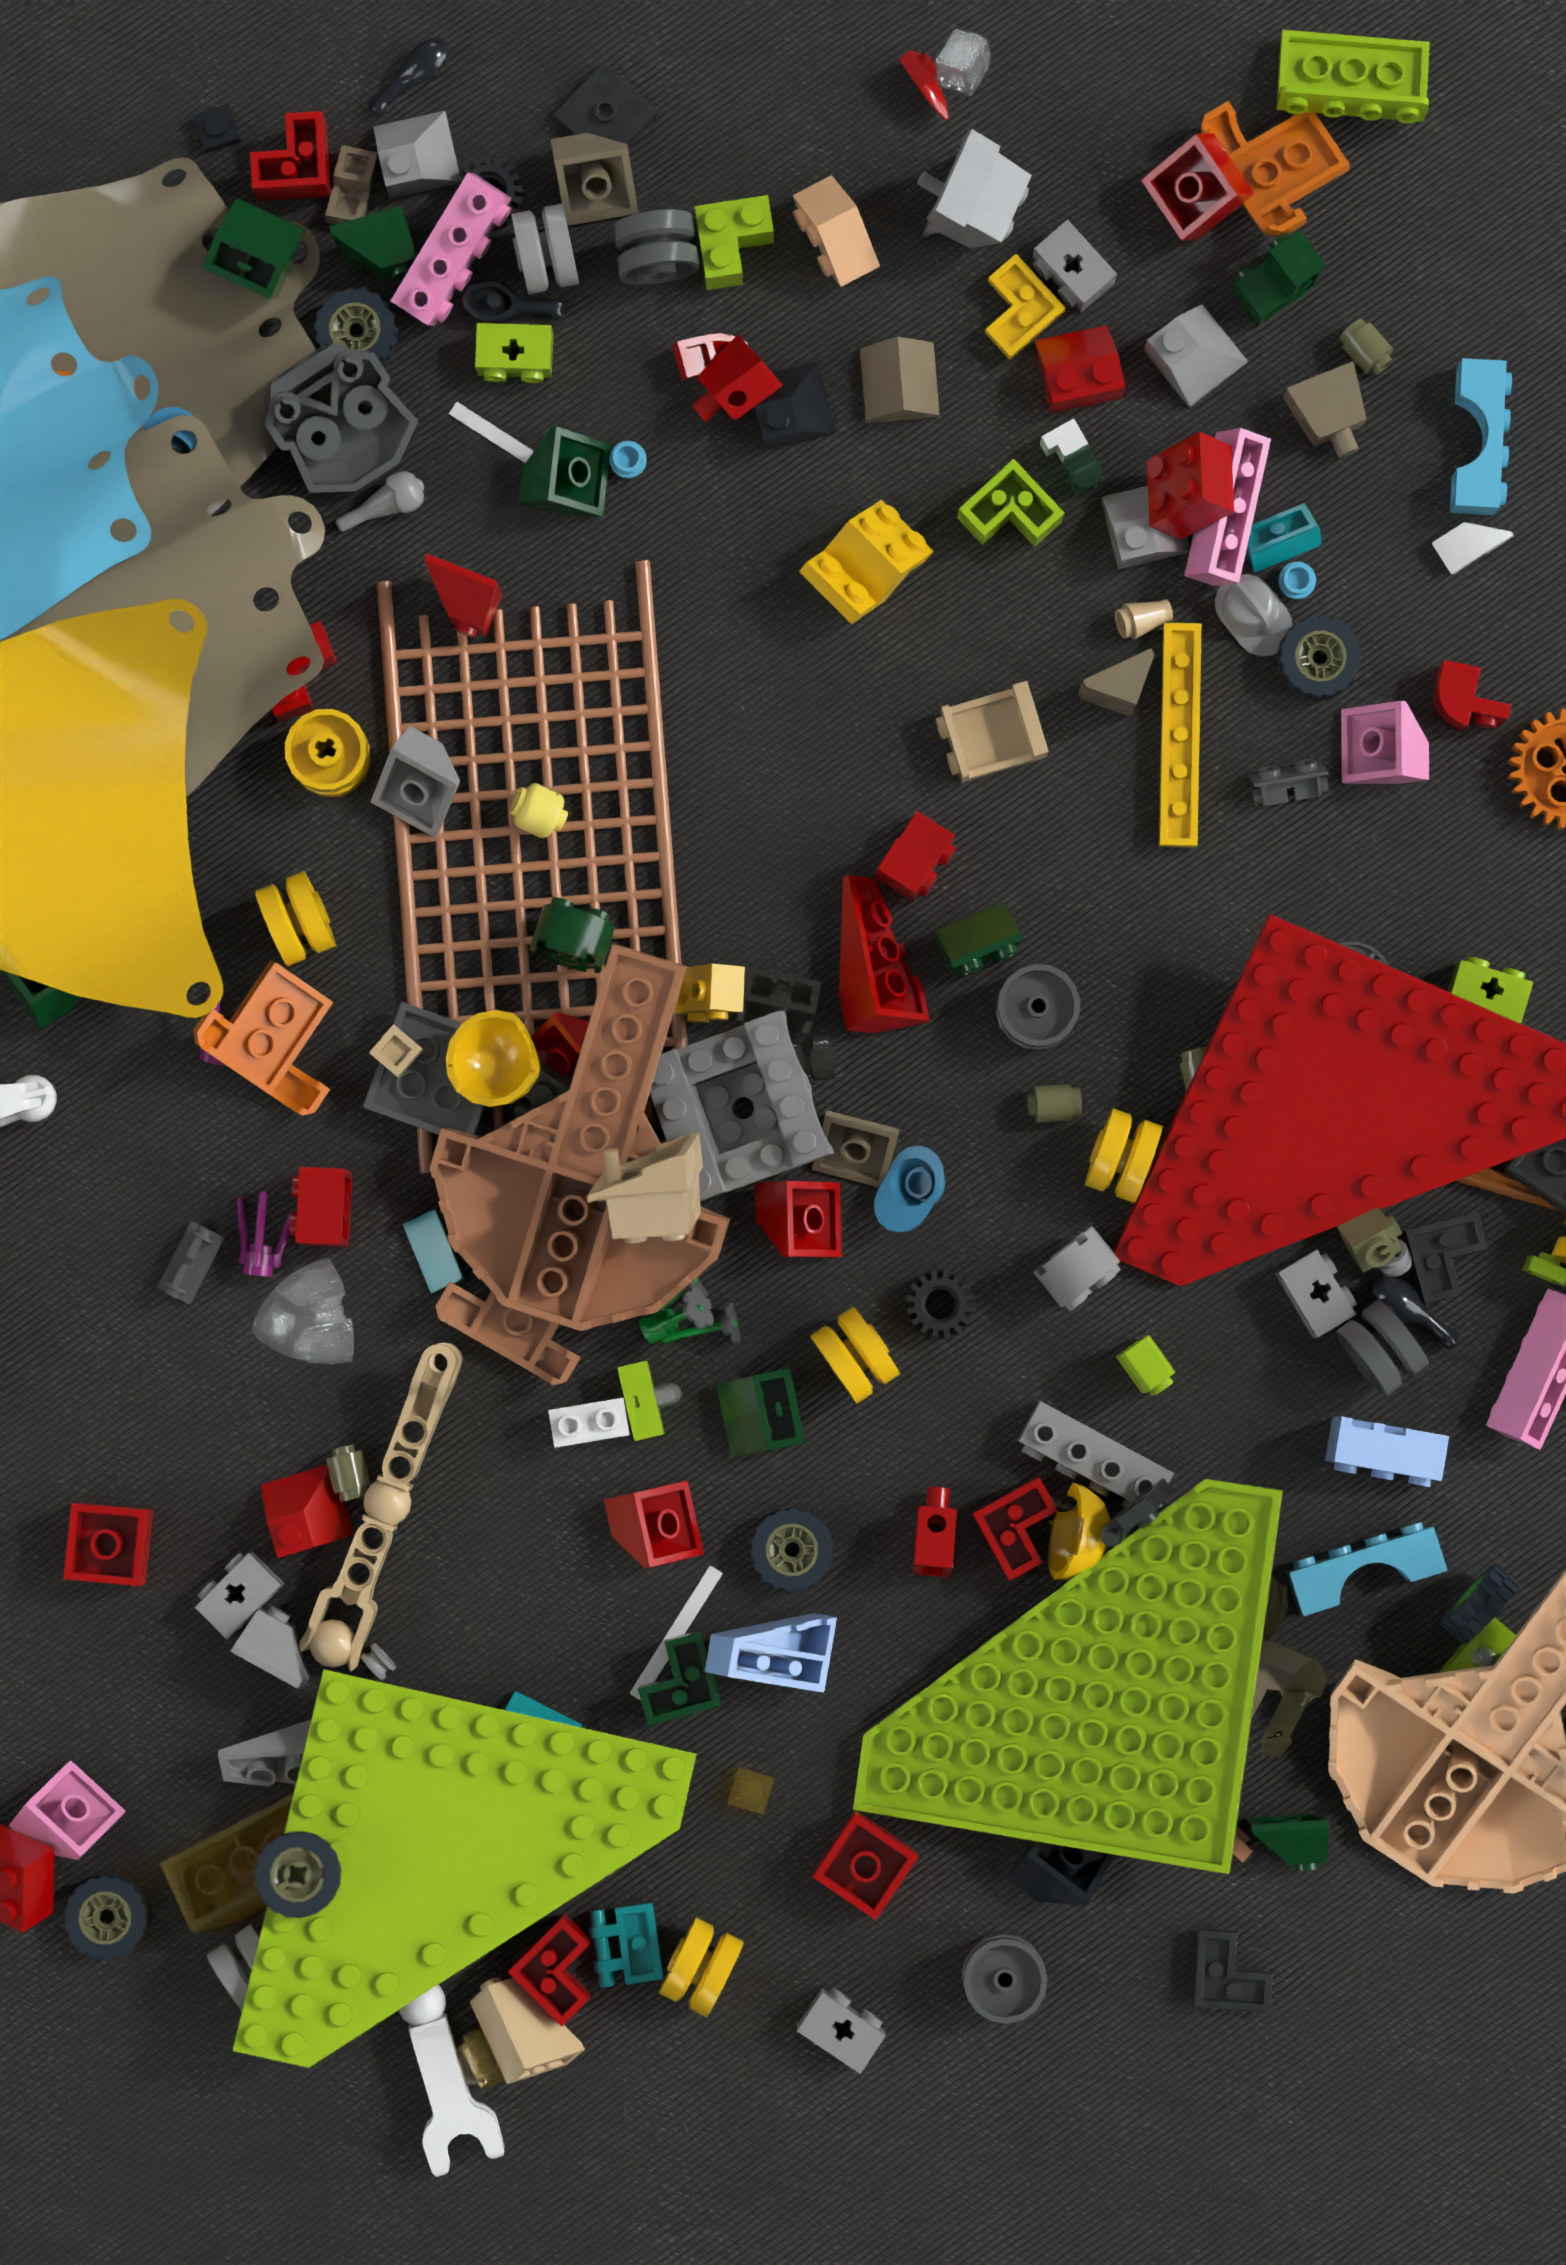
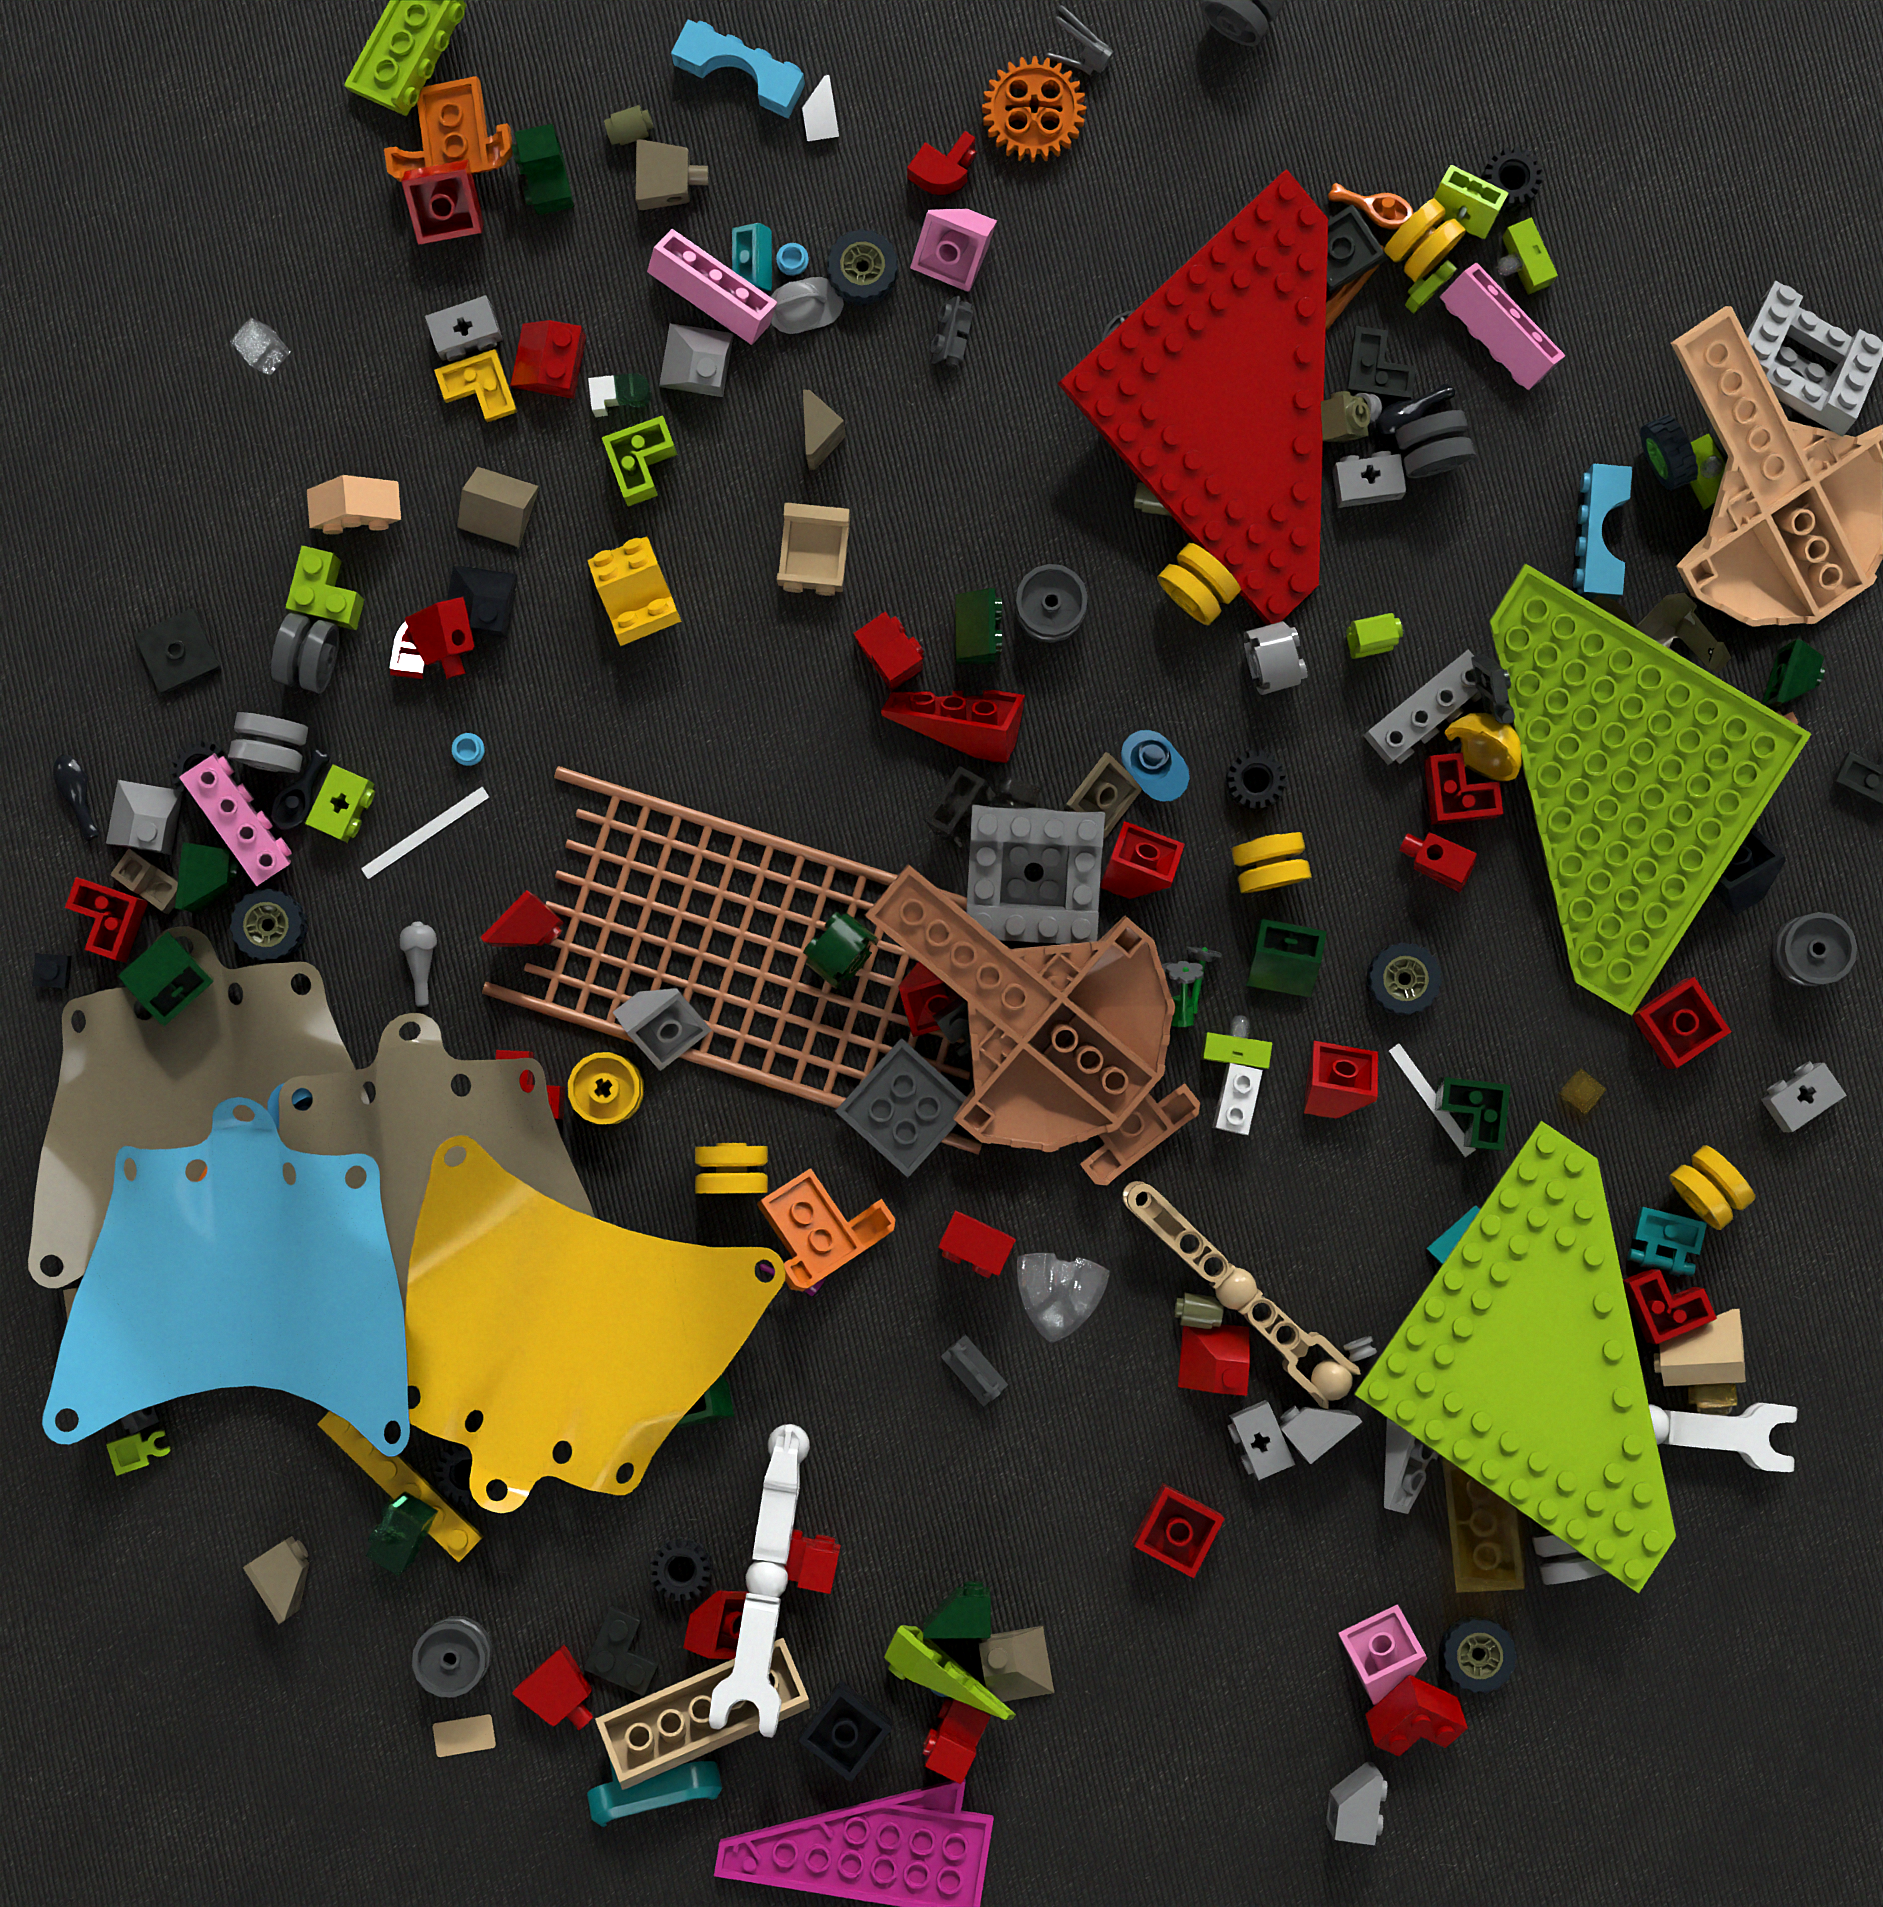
camera: 70 degrees left, 0 degrees up
magenta plant [237,1191,295,1277] -> none
black wheel [254,1831,341,1918] -> none
dark grey brick [265,341,418,493] -> none
tan plate [369,1024,423,1078] -> none
teal slope [403,1209,466,1293] -> none
yellow cylinder [446,1010,540,1107] -> none
light yellow head [510,783,568,838] -> none
dark green slope [518,426,611,517] -> none
dark tan slope [551,133,639,226] -> none
tan piece [587,1132,703,1243] -> none
yellow brick [673,964,745,1023] -> none
light blue wedge [705,1613,837,1693] -> none
red plate [899,50,948,121] -> none
piece [917,129,1032,248] -> none
olive brick [1027,1084,1082,1123] -> none
tan cone [1115,599,1173,640] -> none
light grey slope [1144,304,1248,408] -> none
red brick [1147,431,1235,540] -> none
yellow plate [1159,623,1202,848] -> none
light blue wedge [1325,1417,1449,1487] -> none
lime brick [1448,956,1533,1023] -> none

